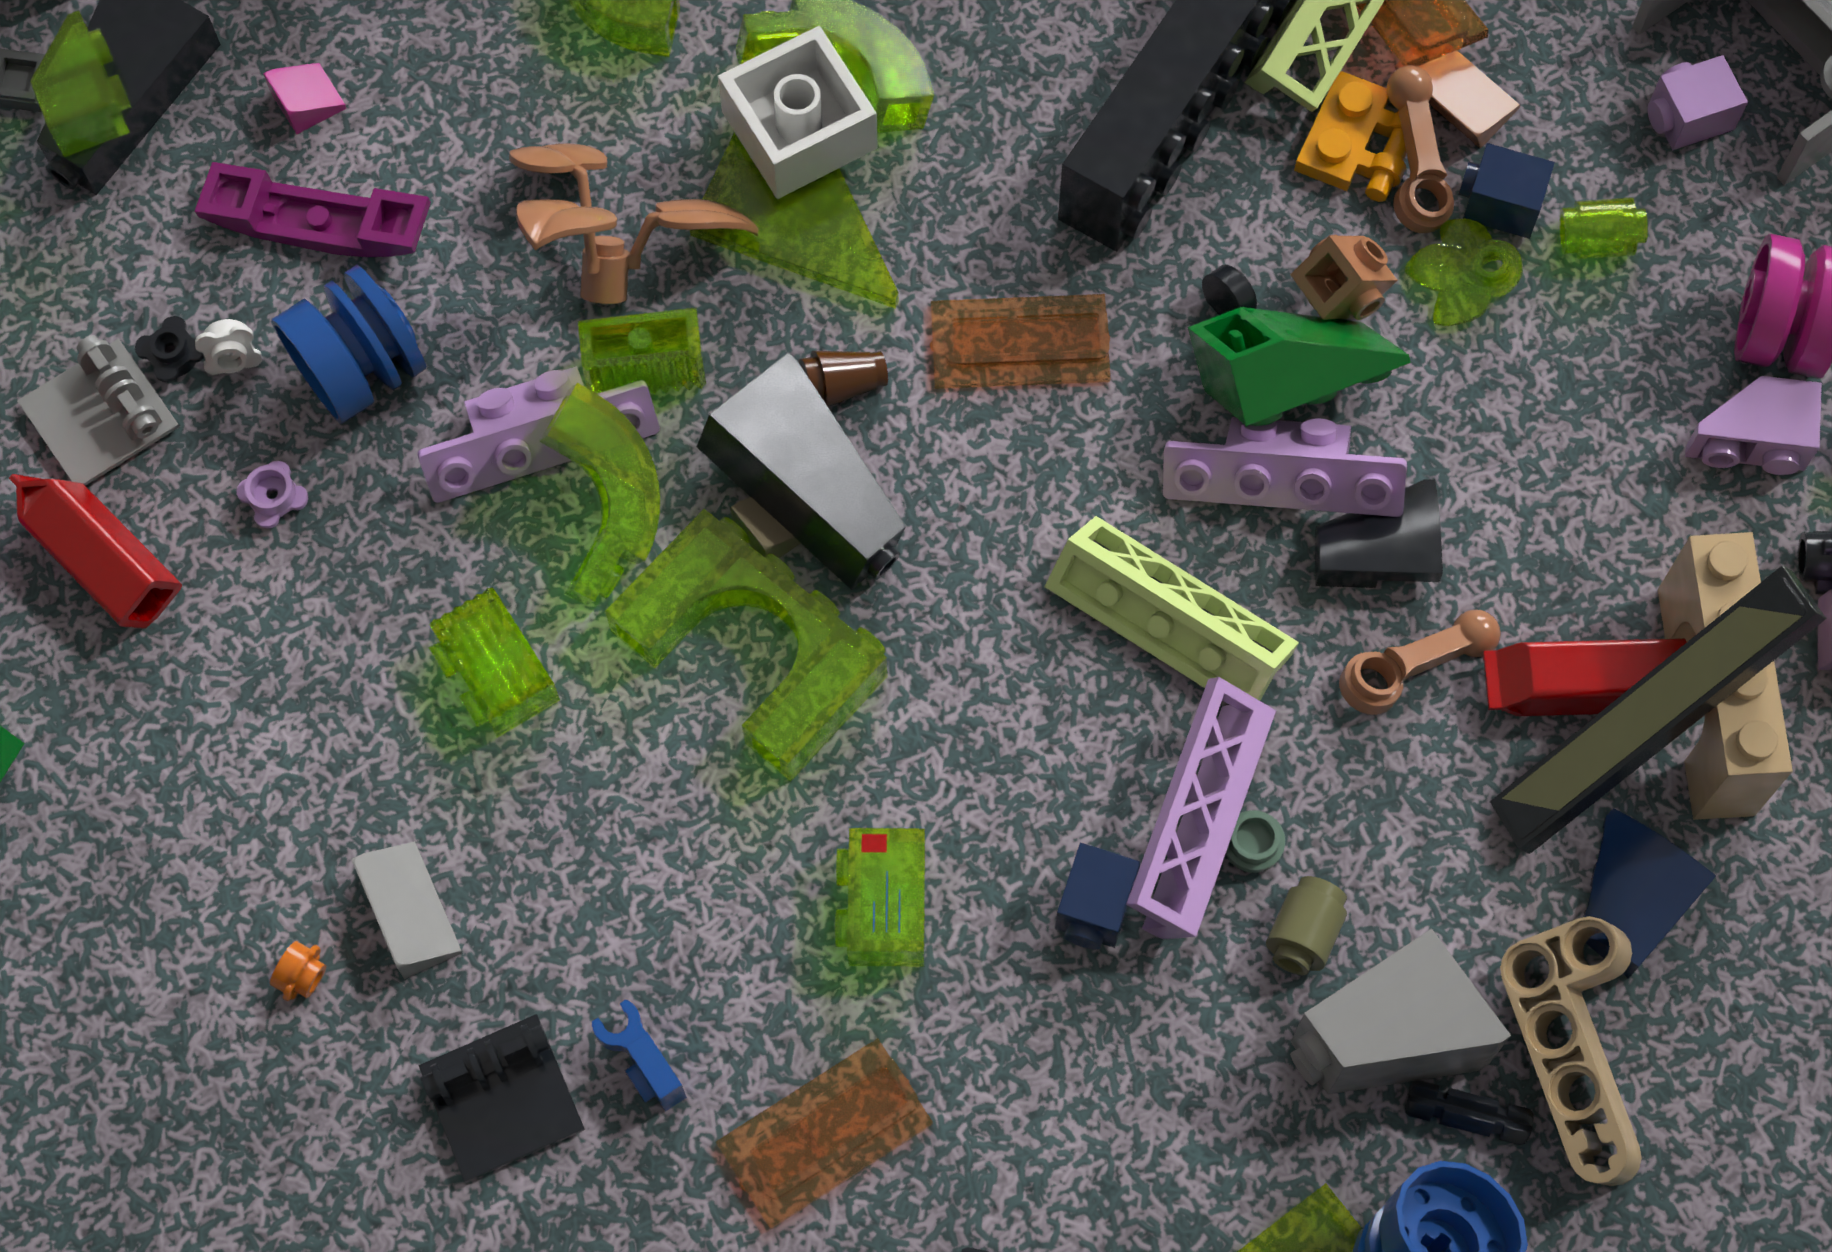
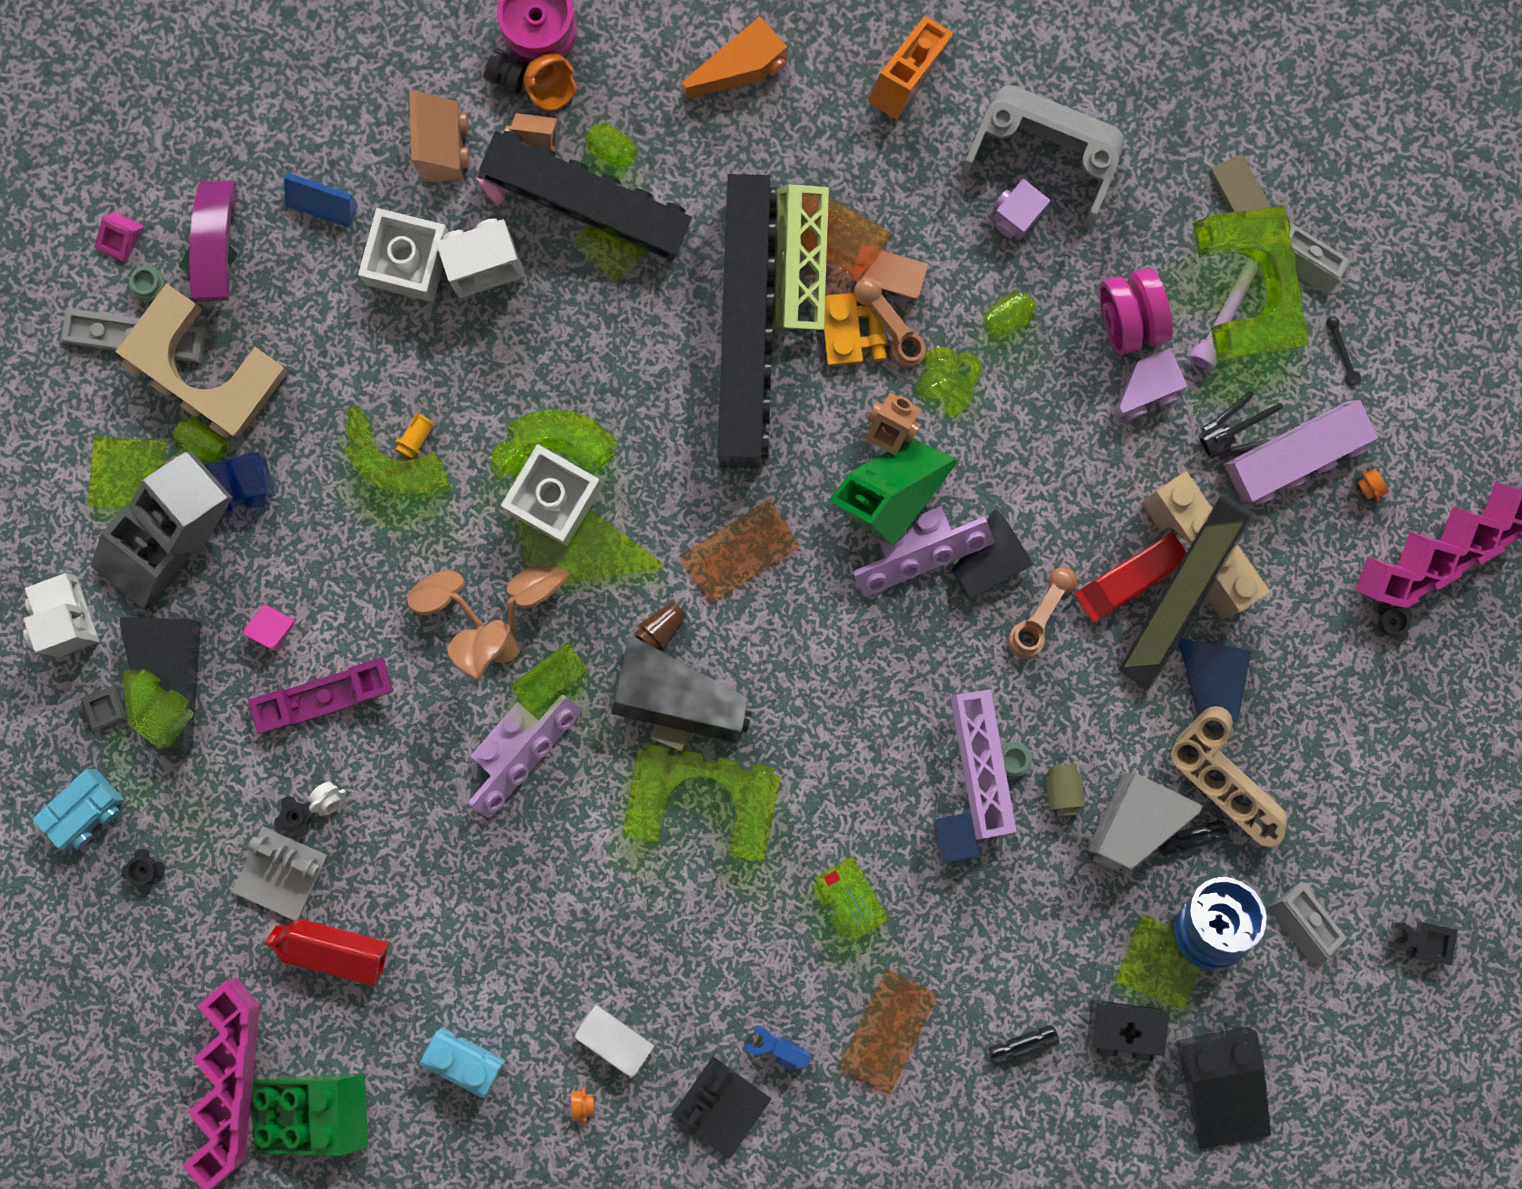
camera: 30 degrees left, 15 degrees up
lavender plate [237,461,308,529] -> none
blue wheel [271,265,427,424] -> none
clear neon green brick [428,587,560,738] -> none
clear neon green arch [539,383,660,605] -> none
yellowish green fence [1044,516,1299,701] -> none
black tile [1202,265,1257,315] -> none
dark blue brick [1458,143,1555,239] -> none
none -> medium azure brick [419,1027,506,1099]

